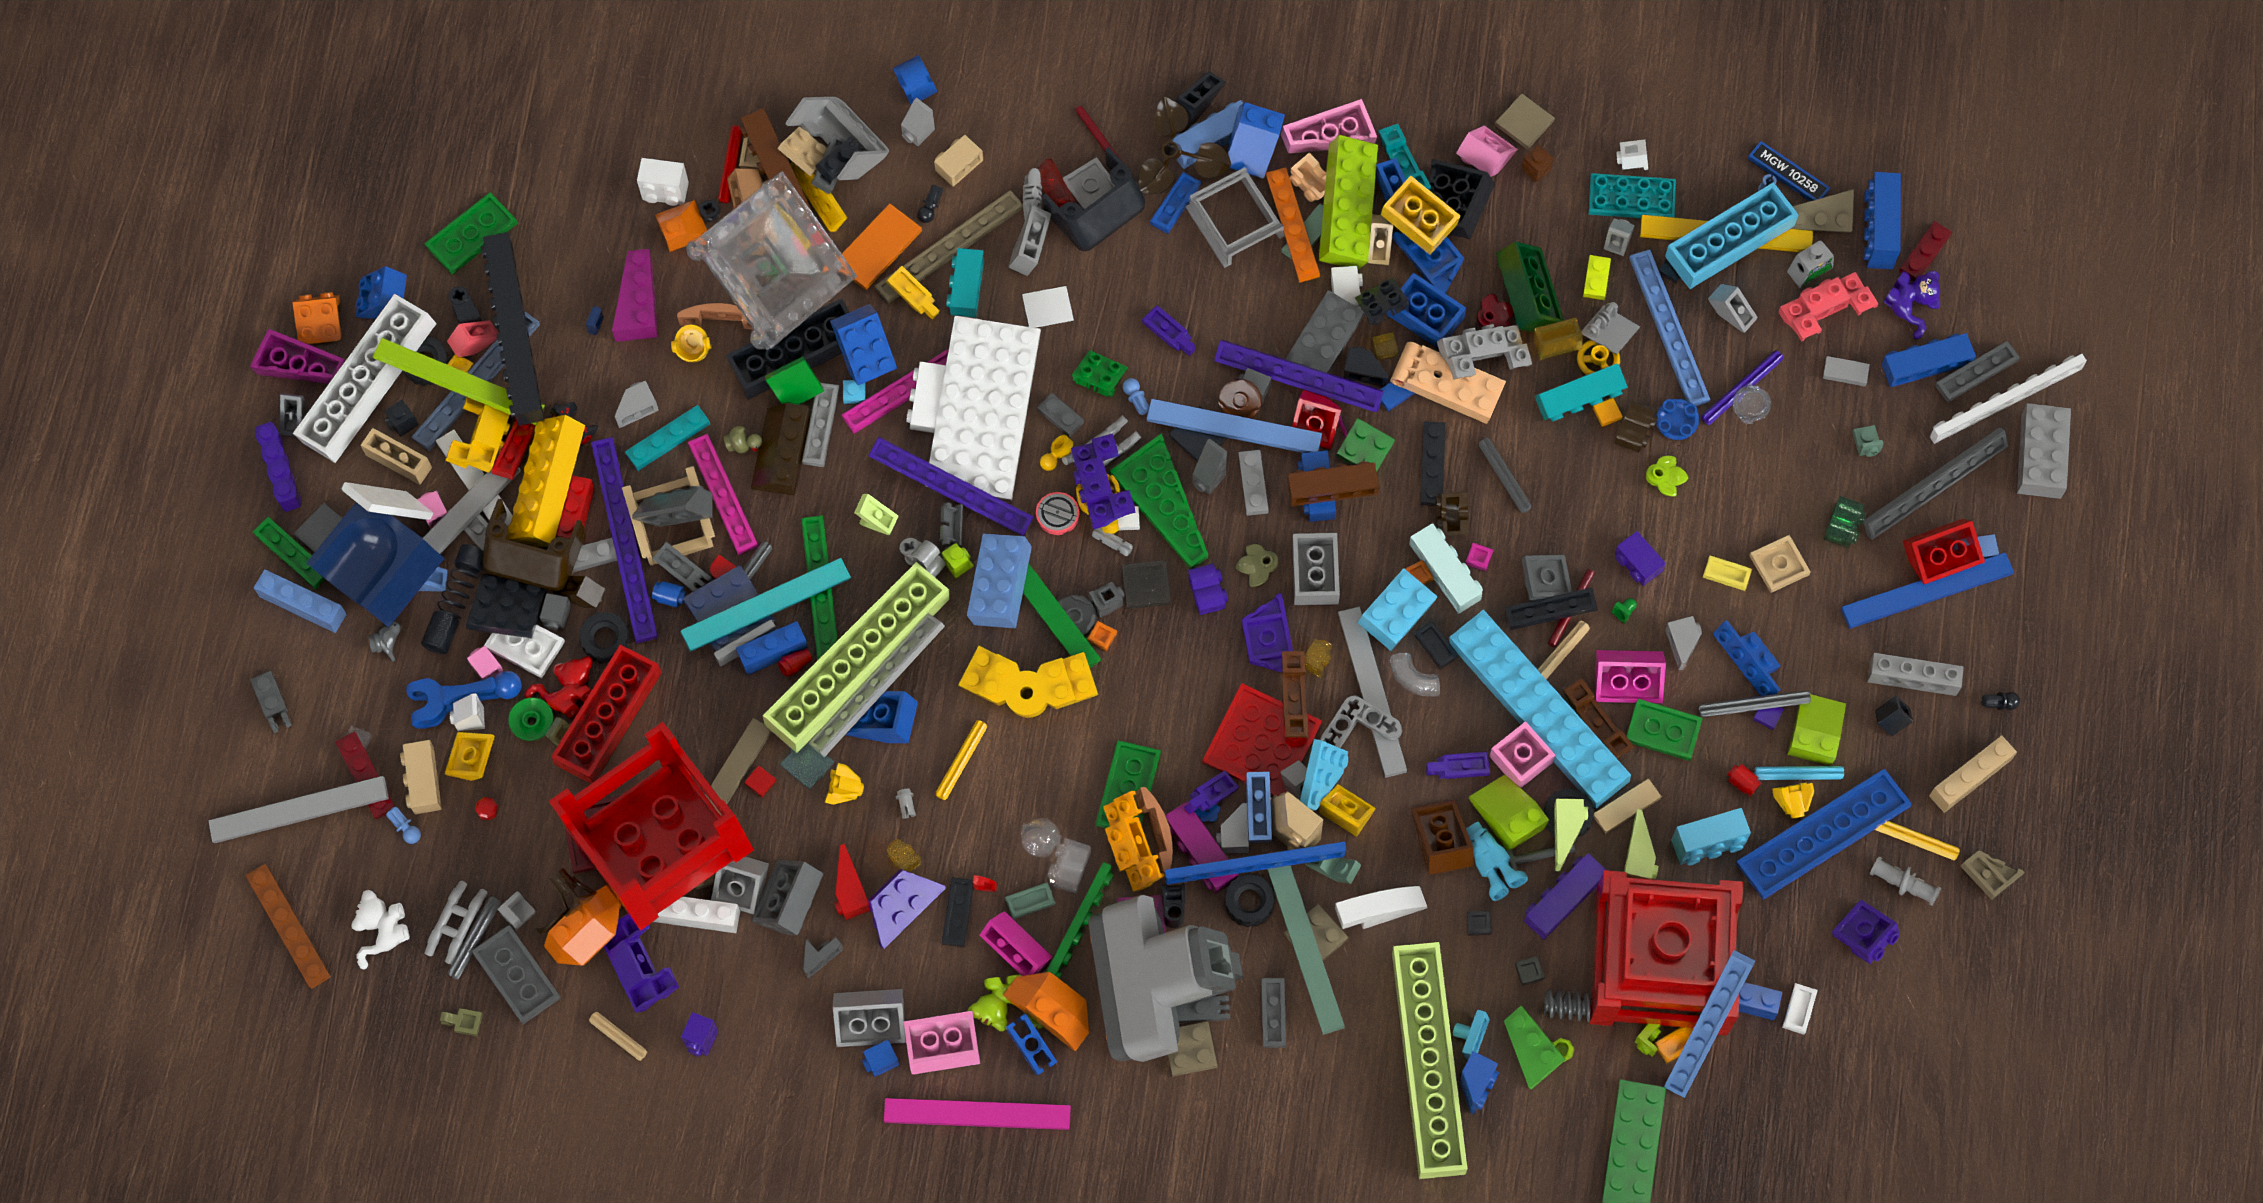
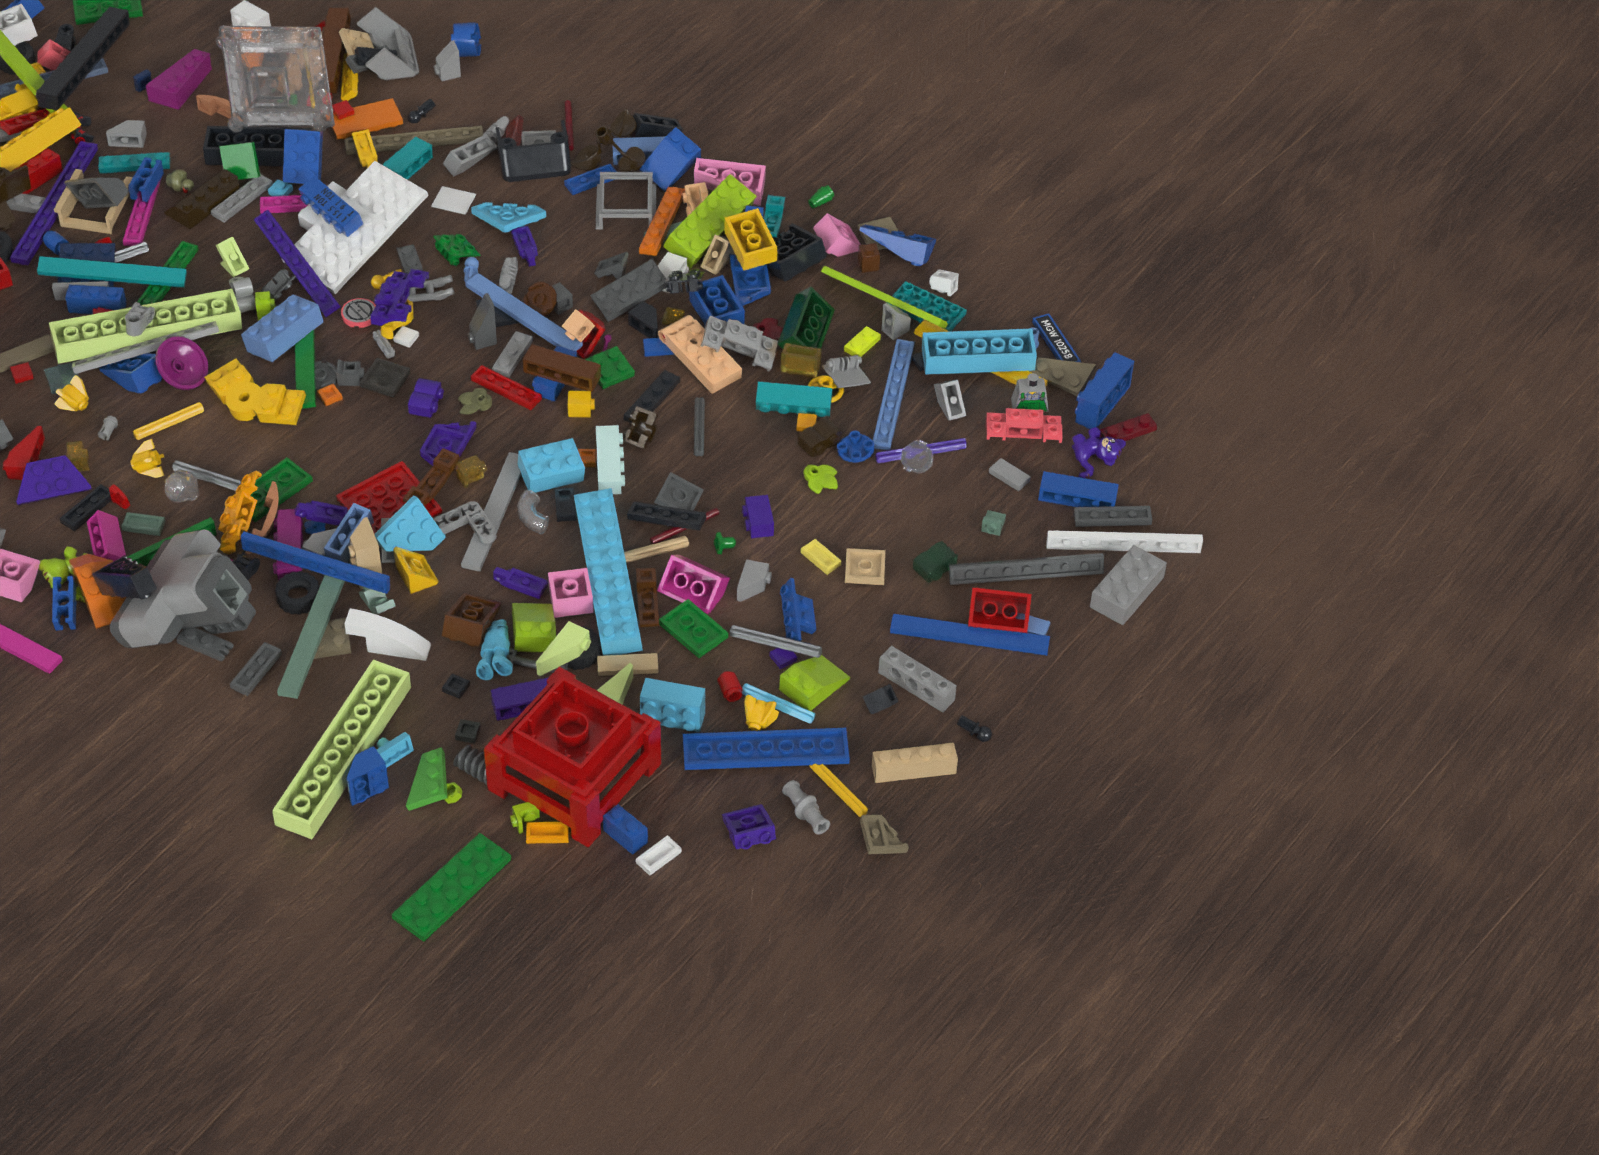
camera: 25 degrees right, 20 degrees down
dark grey hinge [652,542,713,592] -> none
yellow cap [671,325,711,362] -> none
tan brick [934,135,983,187] -> none
clear brick [1047,838,1091,894] -> none
green wing [1110,433,1208,569] -> none
dark tan plate [1168,1021,1218,1077] -> none
dark purple plate [1215,340,1384,413] -> none
light grey brick [1292,533,1340,605] -> none
dark pink tile [1465,543,1493,572] -> none
medium blue plate [1664,950,1755,1098] -> none
none -> black wedge [92,555,157,600]
none -> light grey piece [125,302,155,336]
none -> blue piece [128,157,164,202]
none -> yellow brick [130,439,164,478]
none -> magenta dish [155,337,208,390]
none -> dark grey axle [172,460,241,491]
none -> blue brick [299,176,363,237]
none -> red tile [331,100,354,120]
none -> medium azure plate [471,202,546,232]
none -> red tile [471,365,542,410]
none -> light grey hinge [499,257,518,294]
none -> light nougat brick [562,309,595,342]
none -> yellow brick [568,391,595,417]
none -> dark grey slope [594,252,629,279]
none -> green cone [808,185,834,209]
none -> lime tile [821,266,948,329]
none -> wedge [860,224,936,266]

